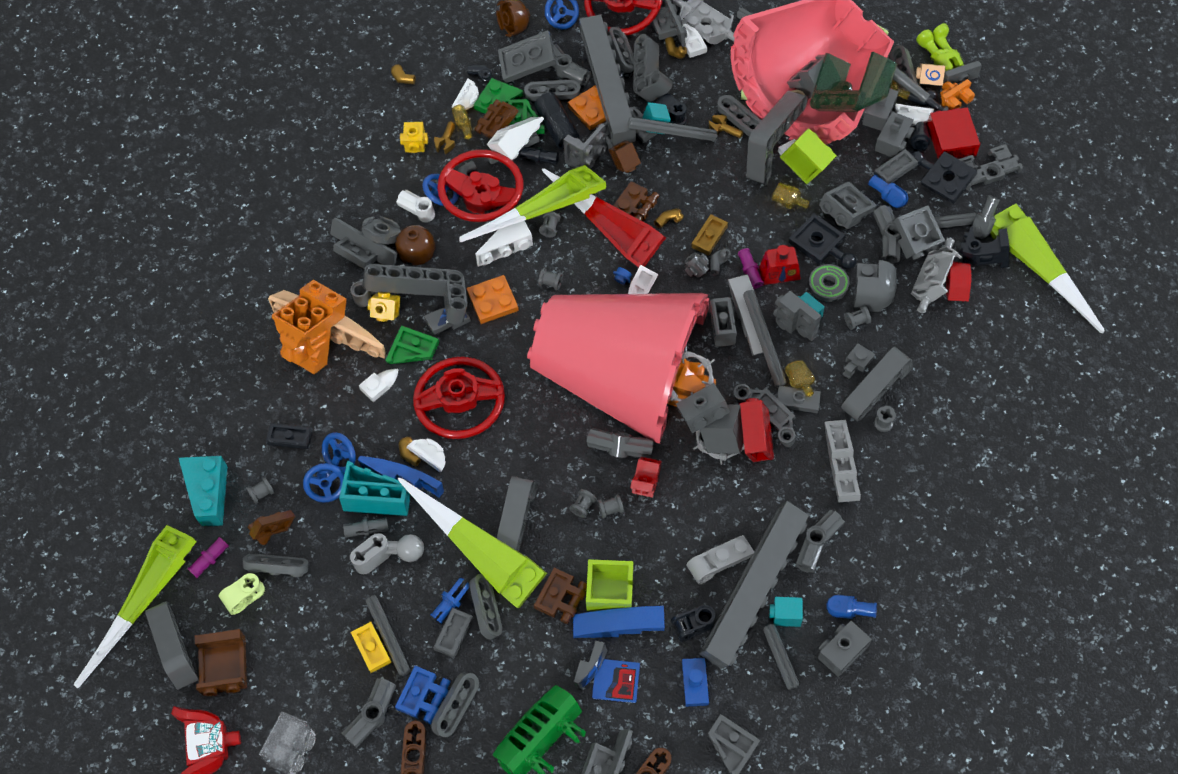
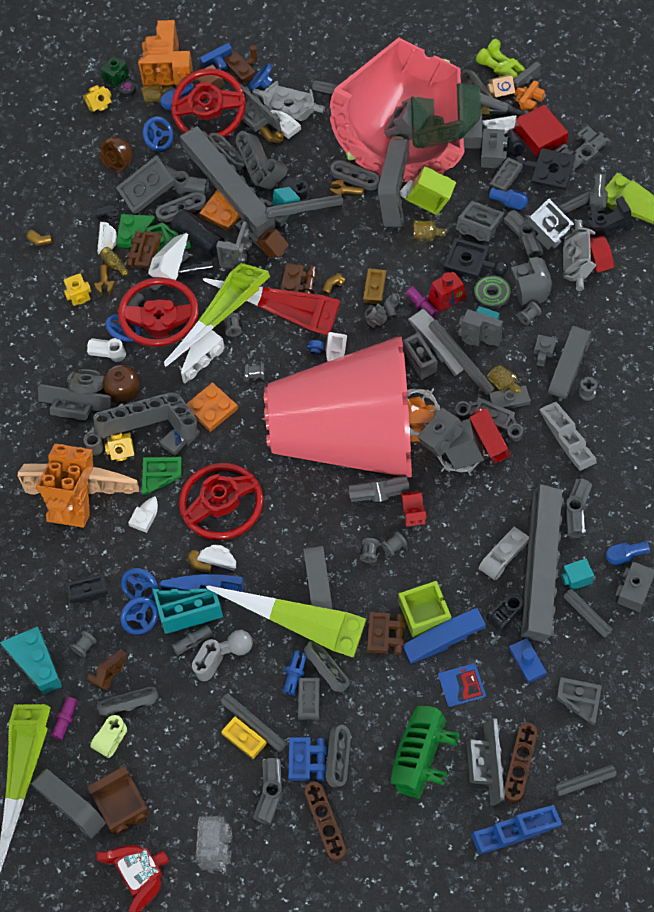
camera: 20 degrees left, 0 degrees up
dark grey slope [574,641,607,690] -> none

